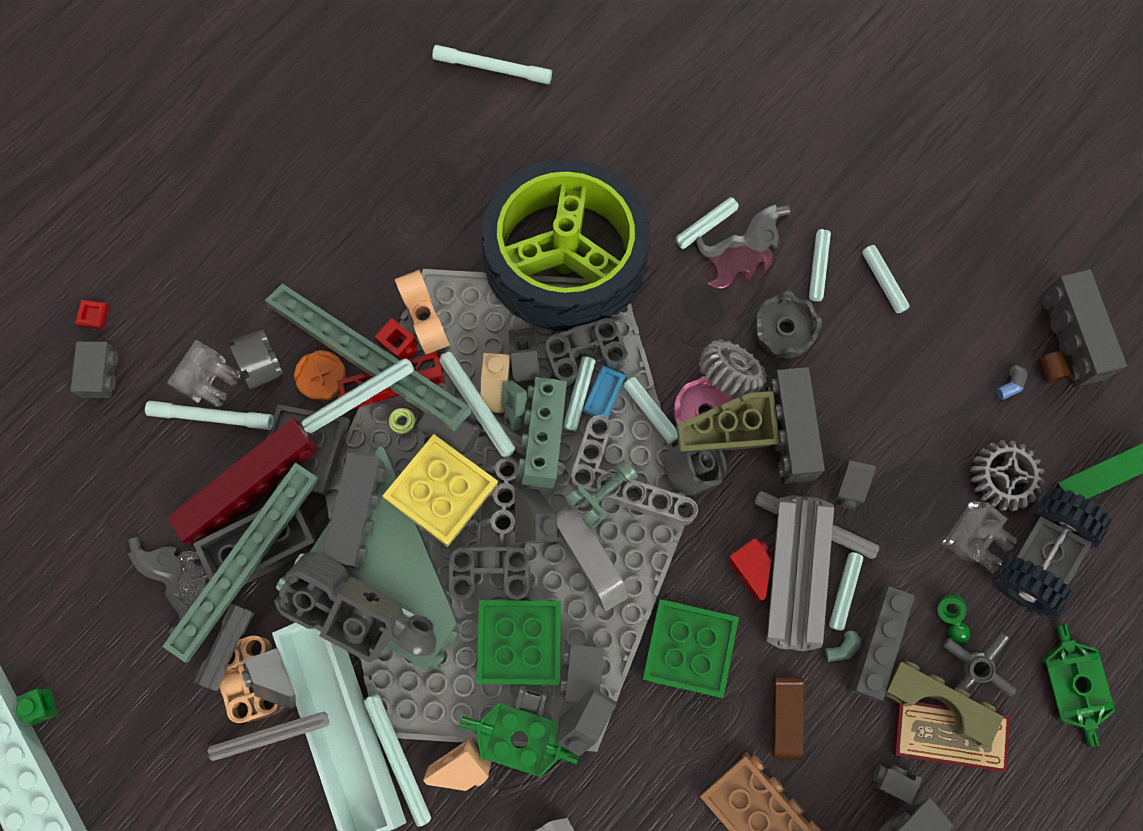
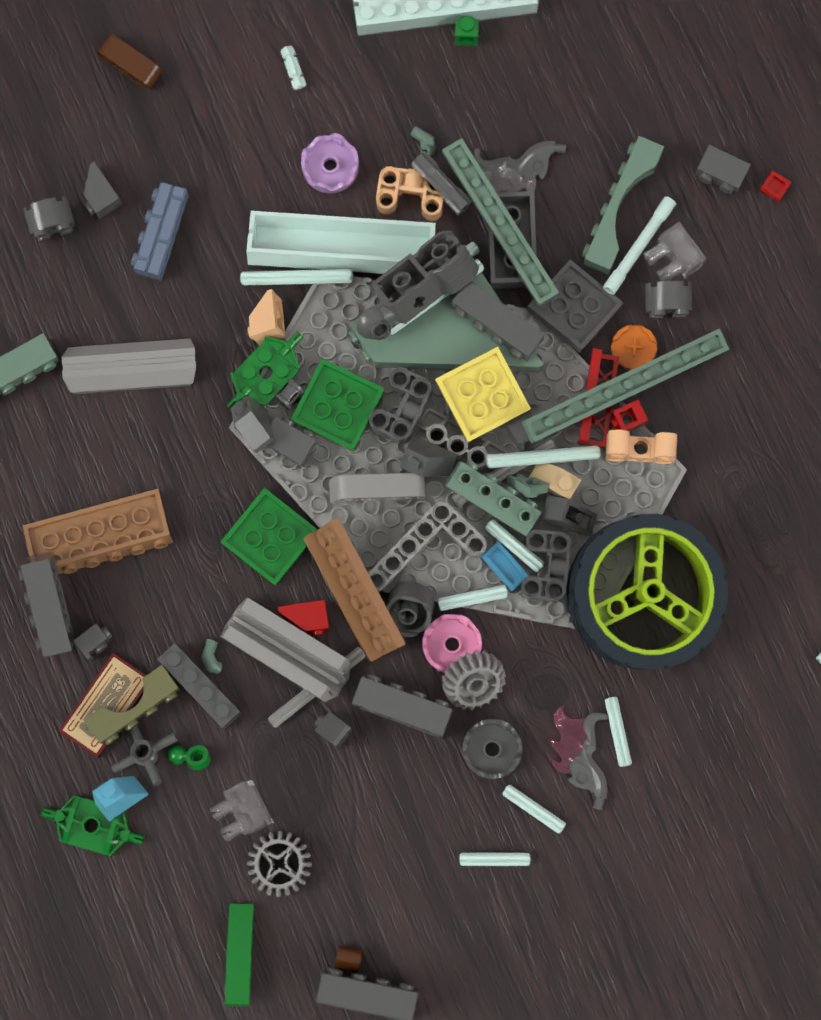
camera: 120 degrees right, 5 degrees up
dark red brick [167,418,320,546] -> none
light grey axle [207,711,329,761] -> none
slope [241,648,296,709] -> none
light aqua axle [302,359,414,433] -> none
yellowish green plate [389,408,415,434] -> none
sand green bar [565,460,638,529] -> none
olive wedge [676,391,780,452] -> none
reddish brown beam [771,676,804,760] -> none
light aqua axle [829,552,863,631] -> none
black plate [994,488,1112,618] -> none
arm [996,365,1028,400] -> none
none -> medium azure slope [92,776,148,821]
none -> lavender plate [301,133,359,193]
none -> medium nougat bracket [304,517,406,662]
none -> sand green arm [411,126,436,156]
none -> sand green arch [582,136,664,275]

